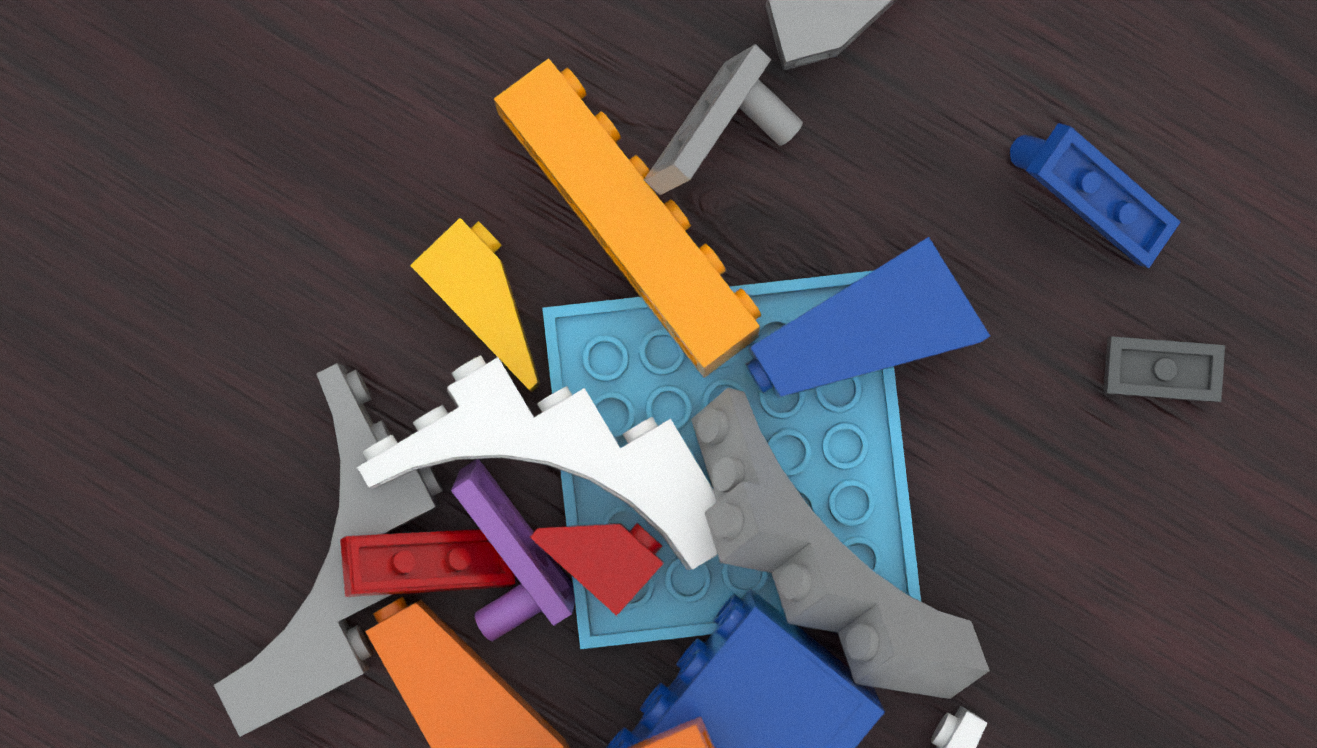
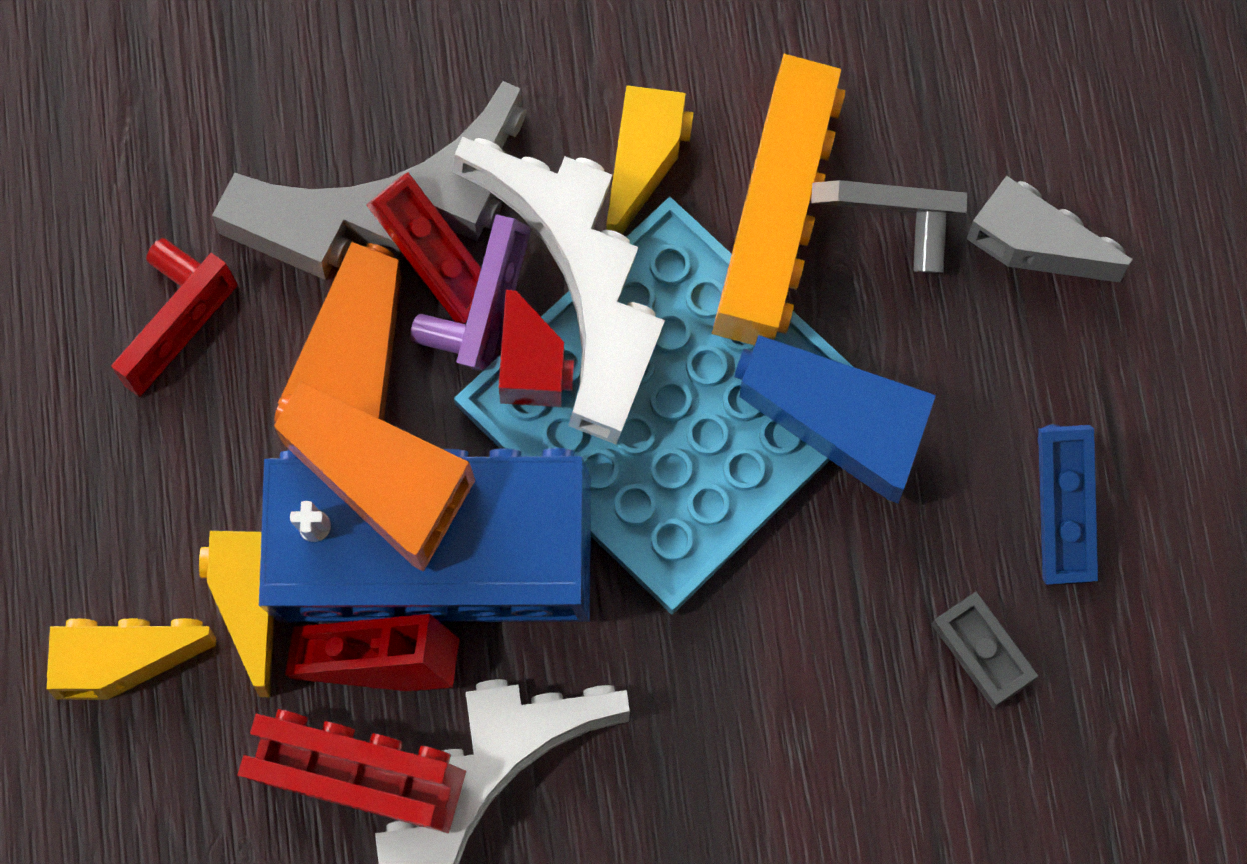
camera: 50 degrees right, 15 degrees down
light grey arch [691,388,990,699] -> none

